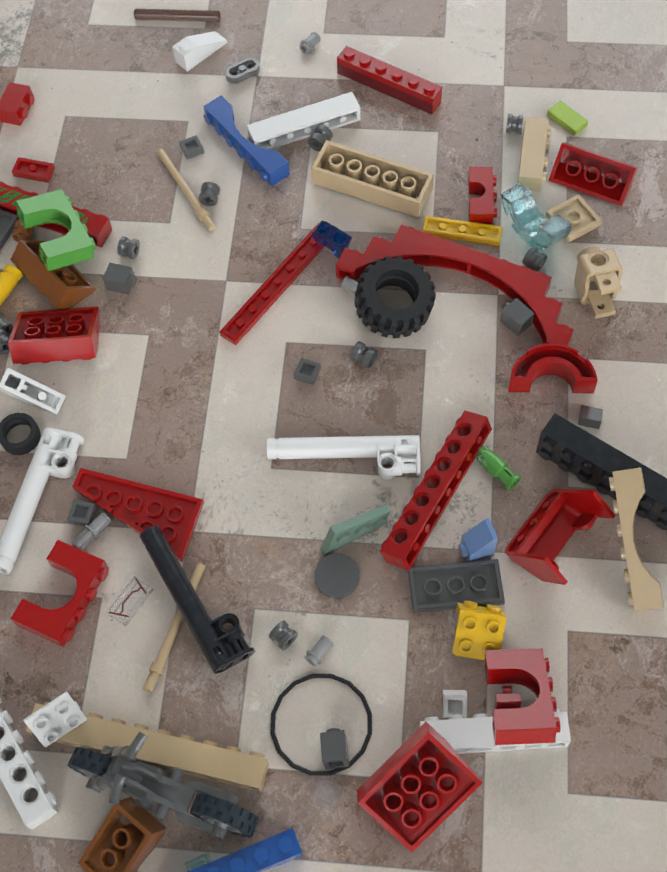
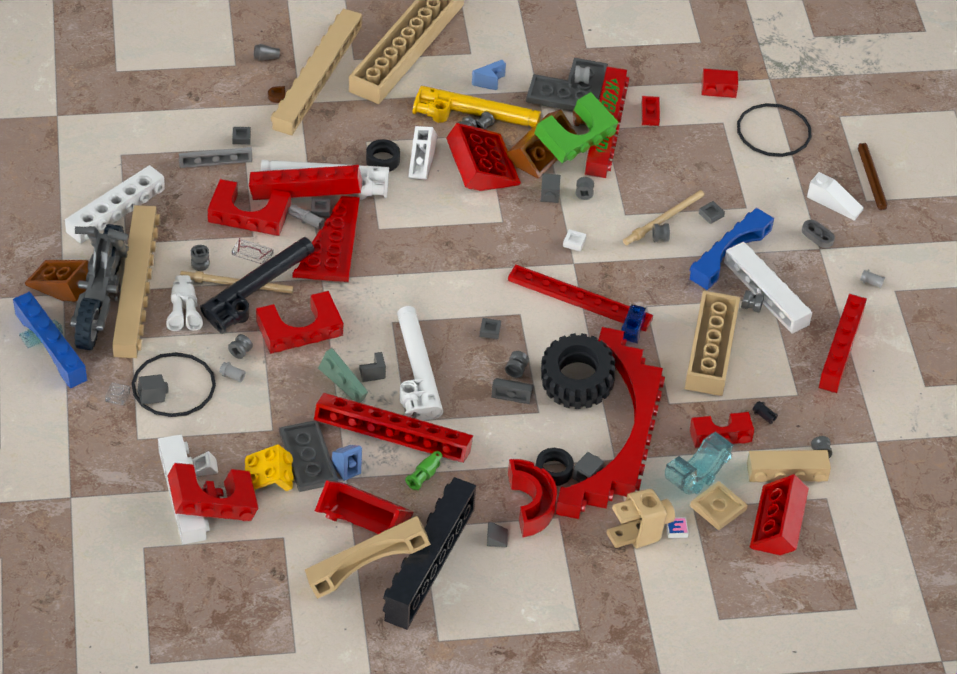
camera: 70 degrees right, 15 degrees down
white hinge [23,691,87,748] -> none
dark grey tile [315,554,360,599] -> none
red slope [357,722,483,852] -> none
yellow tile [422,216,503,247] -> none
dark grey wheel [522,247,547,272] -> none
lime tile [547,100,588,135] -> none
none -> white piece [166,275,203,331]
none -> dark grey wheel [190,245,210,271]
none -> red brick [249,165,362,200]
none -> red arch [256,291,344,354]
none -> dark grey panel [359,352,386,382]
none -> dark grey panel [491,378,534,404]
none -> black tyre [536,447,574,486]
none -> white plate [563,229,587,252]
none -> black piece [737,103,812,157]
none -> black pin [752,401,778,424]

